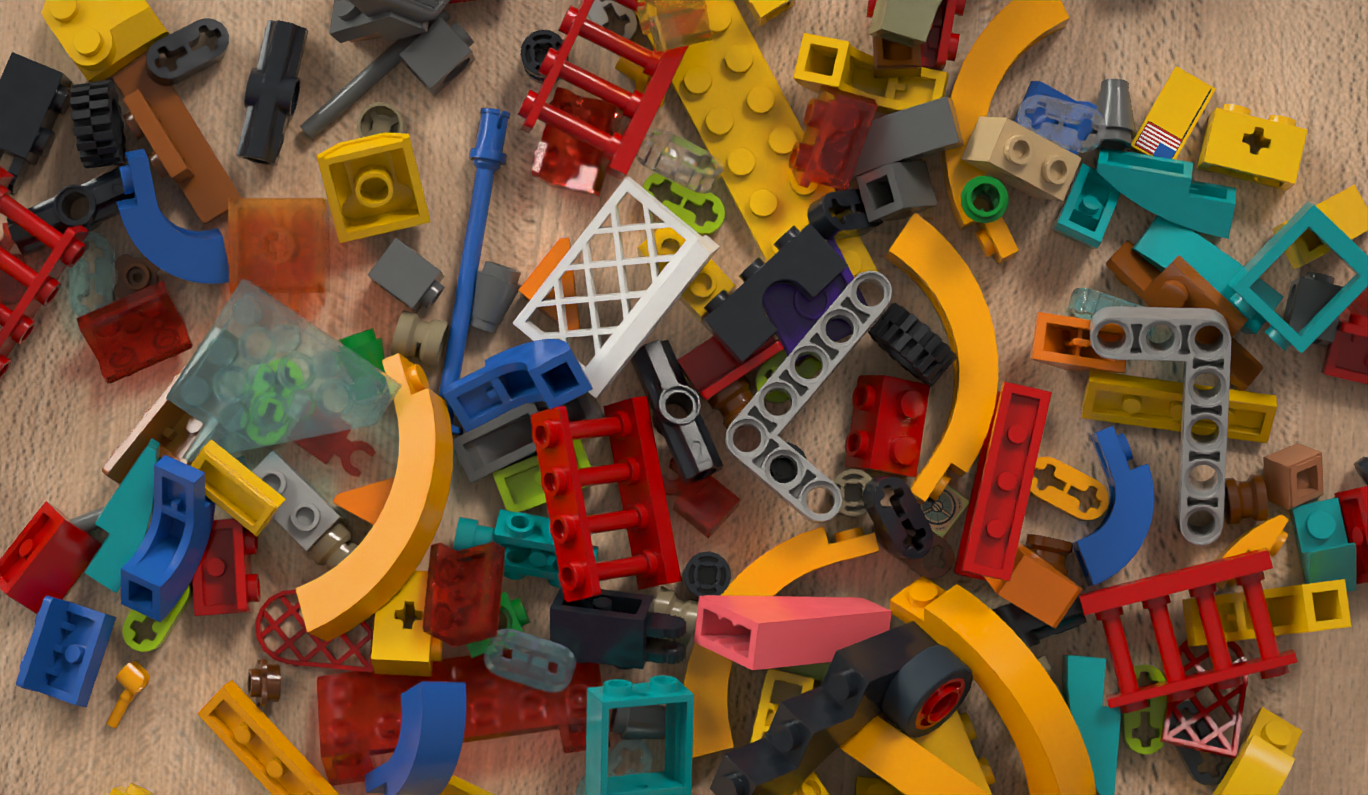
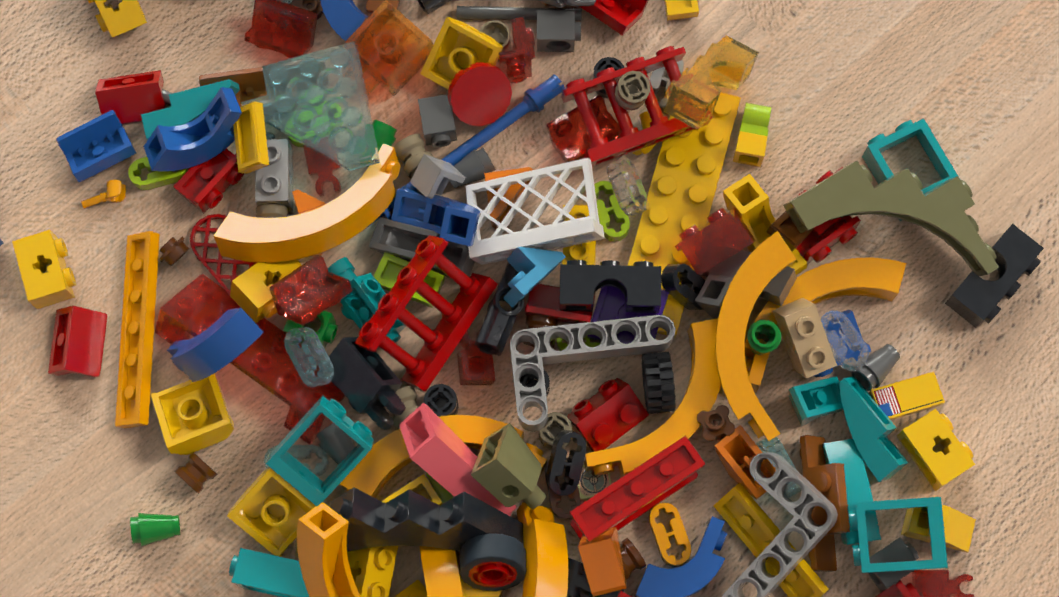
camera: 45 degrees right, 10 degrees down
none -> light grey panel [410,154,466,199]
none -> red tile [447,62,512,126]
none -> olive torso [471,423,546,509]
none -> clear red bracket [498,17,535,83]
none -> dark azure slope [504,247,566,307]
none -> dark tan wheel [614,71,651,111]
none -> reddish brown plate [697,405,735,442]
none -> light orange arch [716,231,796,441]

